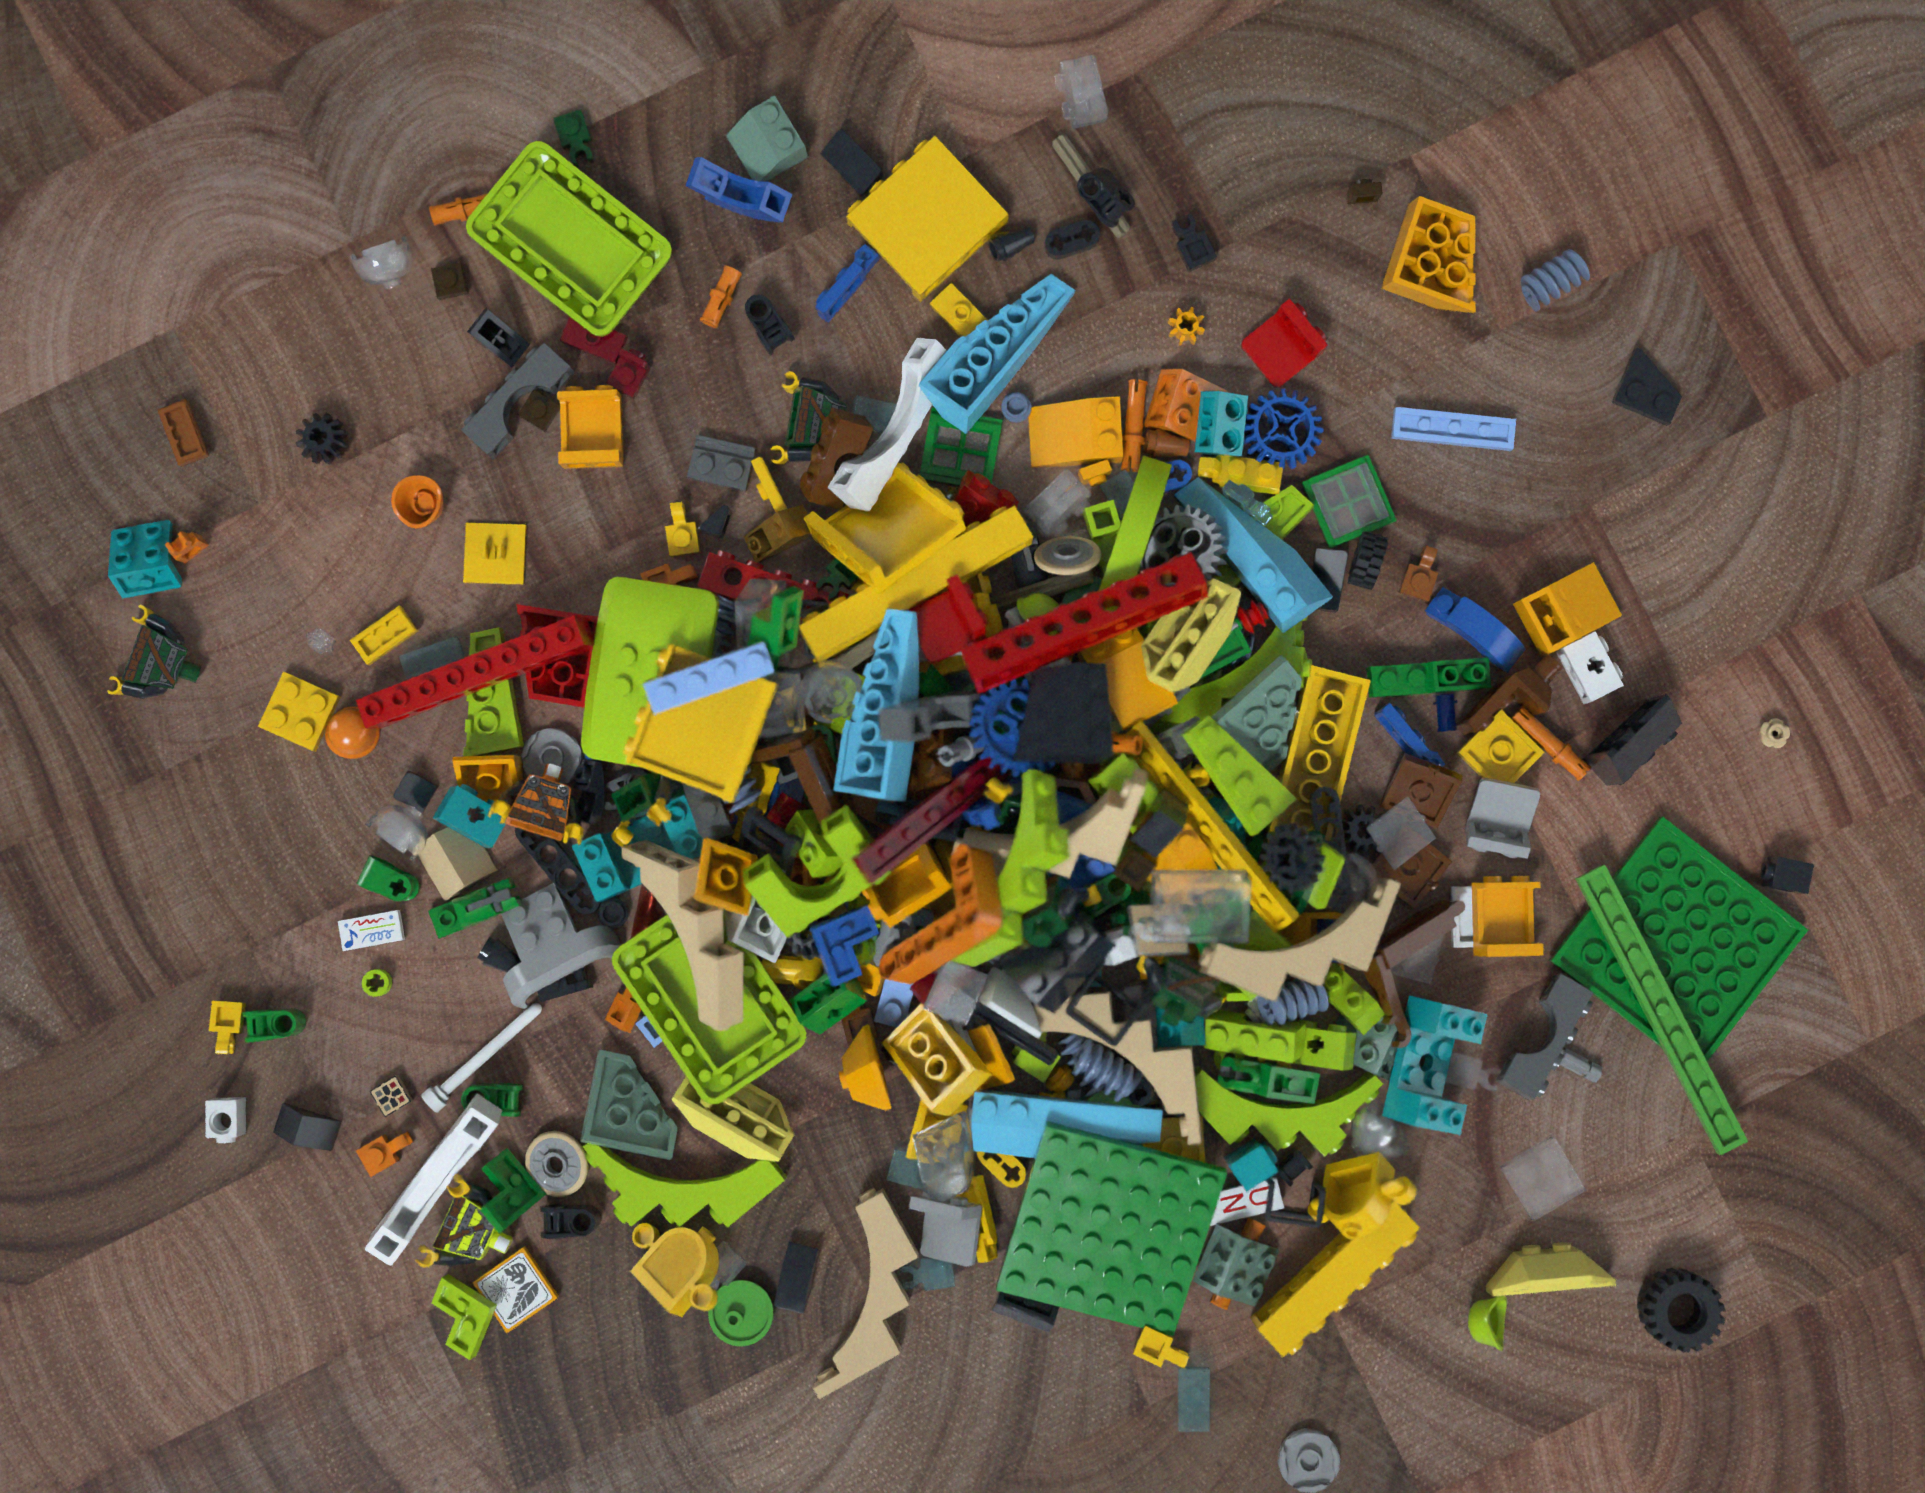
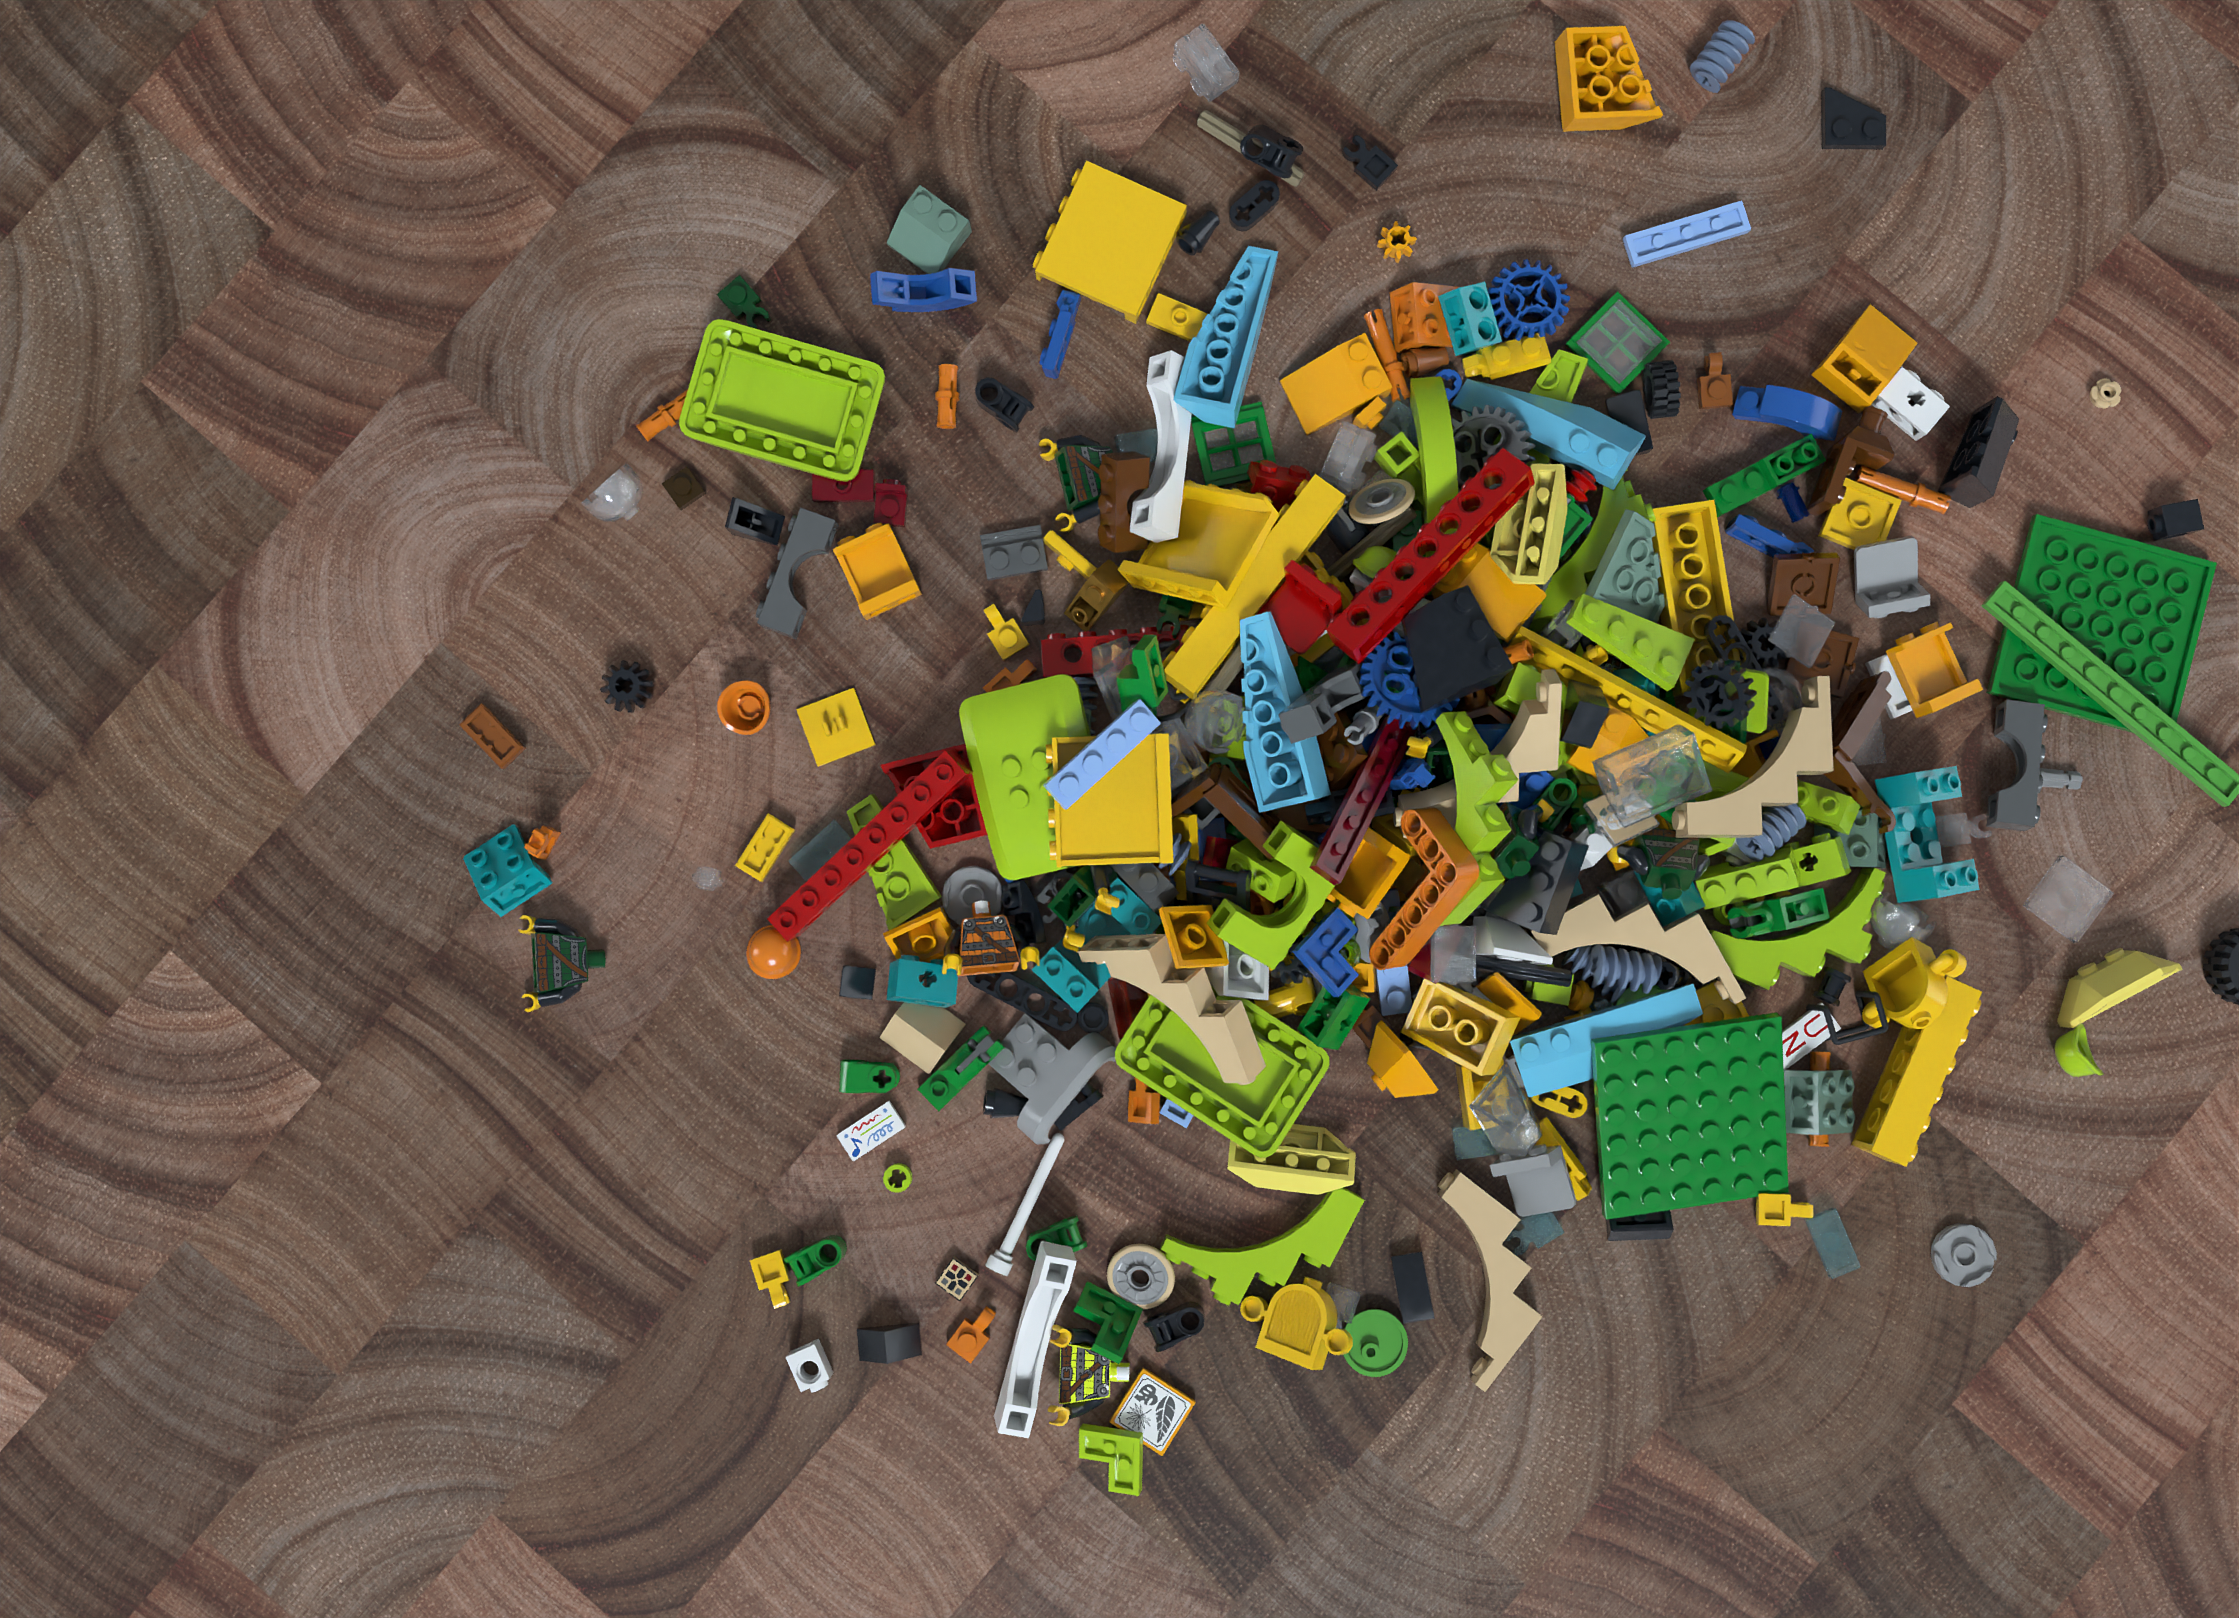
camera: 20 degrees left, 0 degrees up
yellow plate [258,672,341,752] -> none
clear cylinder [365,804,428,863] -> none
dark brown plate [518,389,560,432] -> none
sand green plate [580,1050,678,1160] -> none
black slope [820,128,883,197] -> none
sand blue plate [1001,392,1032,423] -> none
black piece [1066,959,1152,1046] -> none
dark brown plate [1113,848,1157,893] -> none
clear light blue plate [1222,480,1273,526] -> none
teal brick [1223,1138,1278,1192] -> none
red bracket [1241,298,1328,388] -> none
dark brown plate [1347,179,1383,205] -> none

